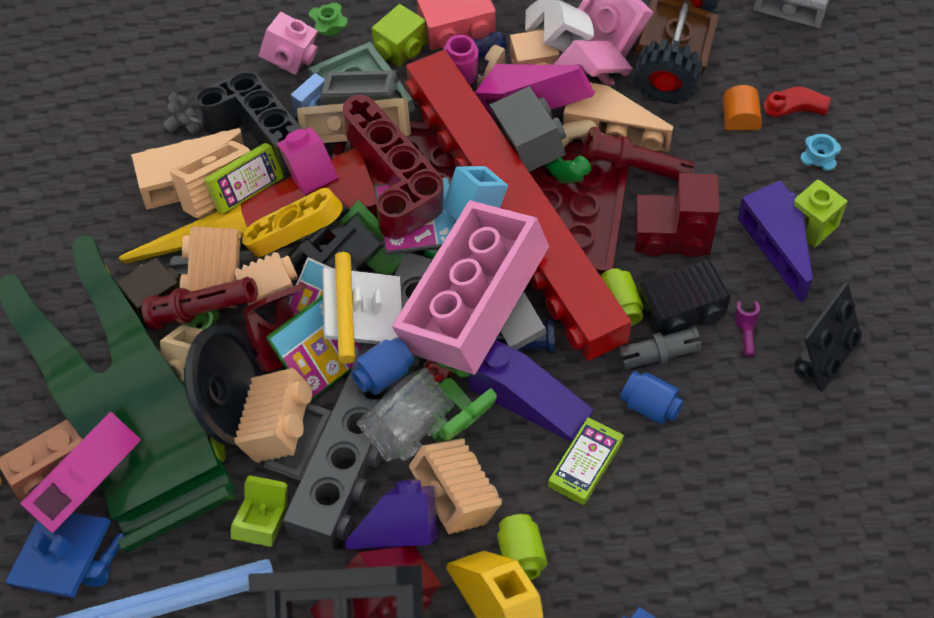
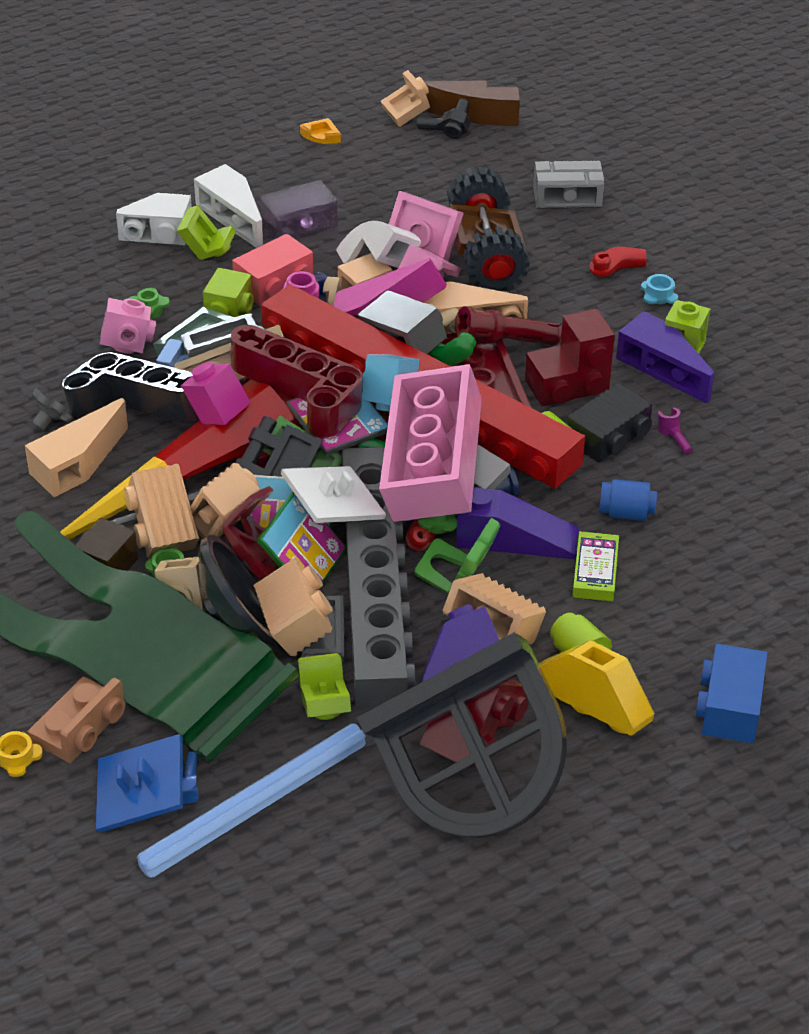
camera: 25 degrees left, 15 degrees down
dark pink slope [20,412,141,533] -> none
dark red pin [142,276,258,330] -> none
light nougat brick [170,141,250,218] -> none
tile [204,143,284,214] -> none
yellow beam [242,188,343,257] -> none
yellow bar [335,252,355,364] -> none
blue brick [351,337,414,395] -> none
clear brick [356,368,454,462] -> none
dark grey pin [618,327,702,371] -> none
orange brick [722,85,762,130] -> none
black hinge [794,282,862,392] -> none

